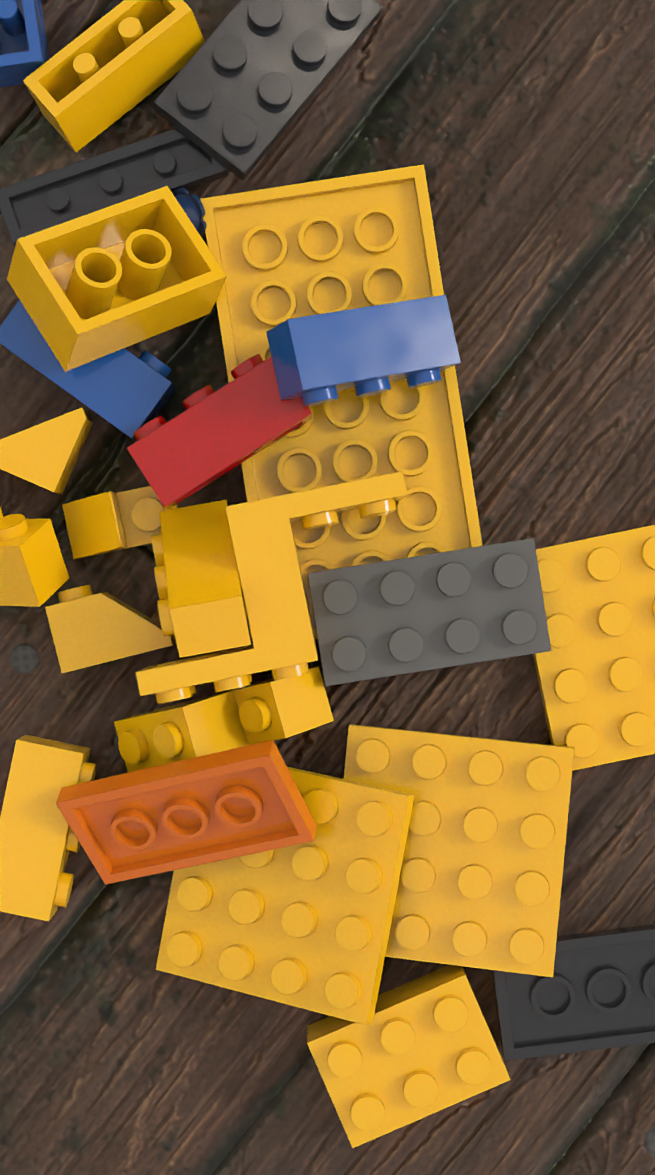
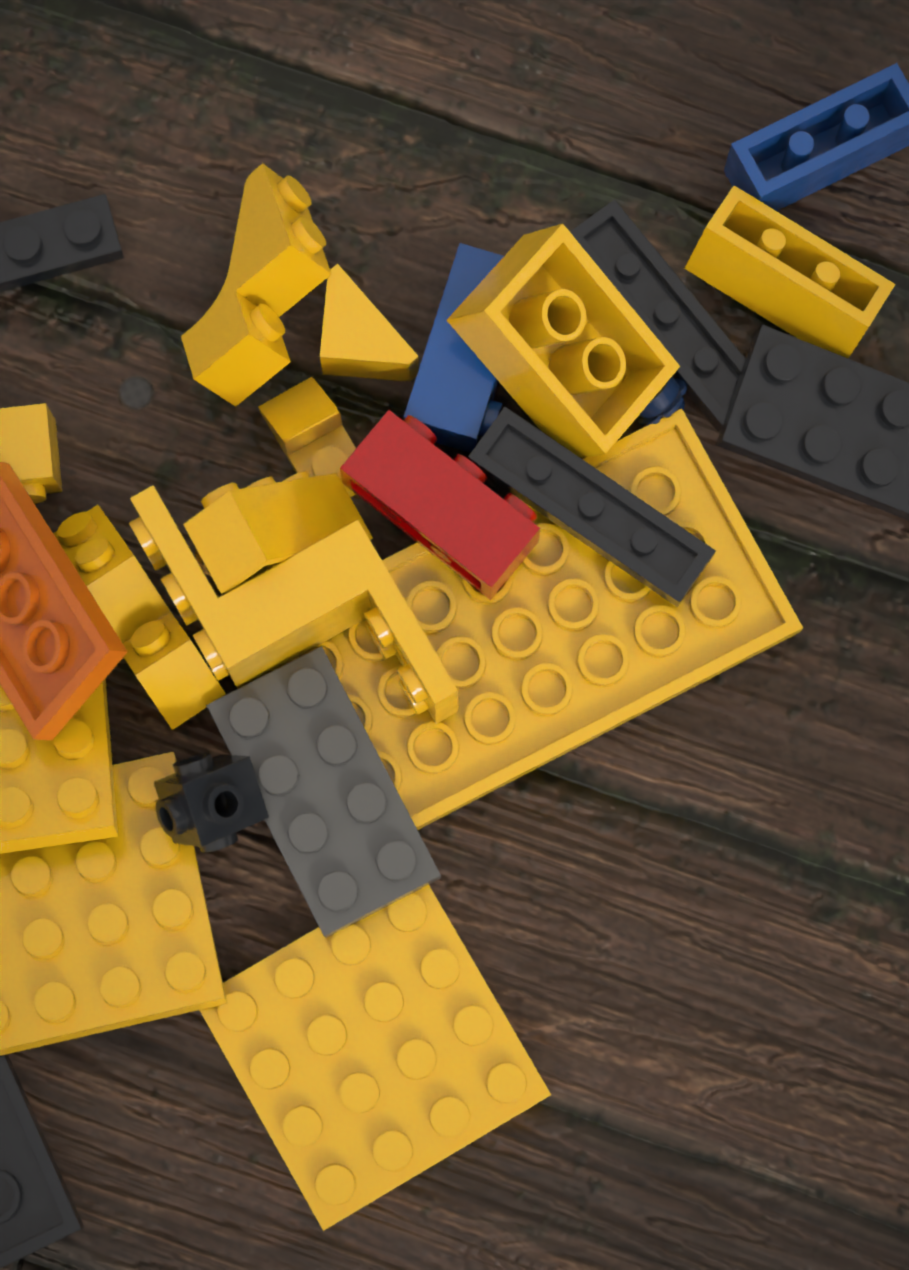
camera: 70 degrees right, 10 degrees down
yellow slope [45,585,177,673] -> none
brick [266,295,461,407] -> none
none -> black brick [153,752,269,852]
none -> black plate [468,407,716,607]

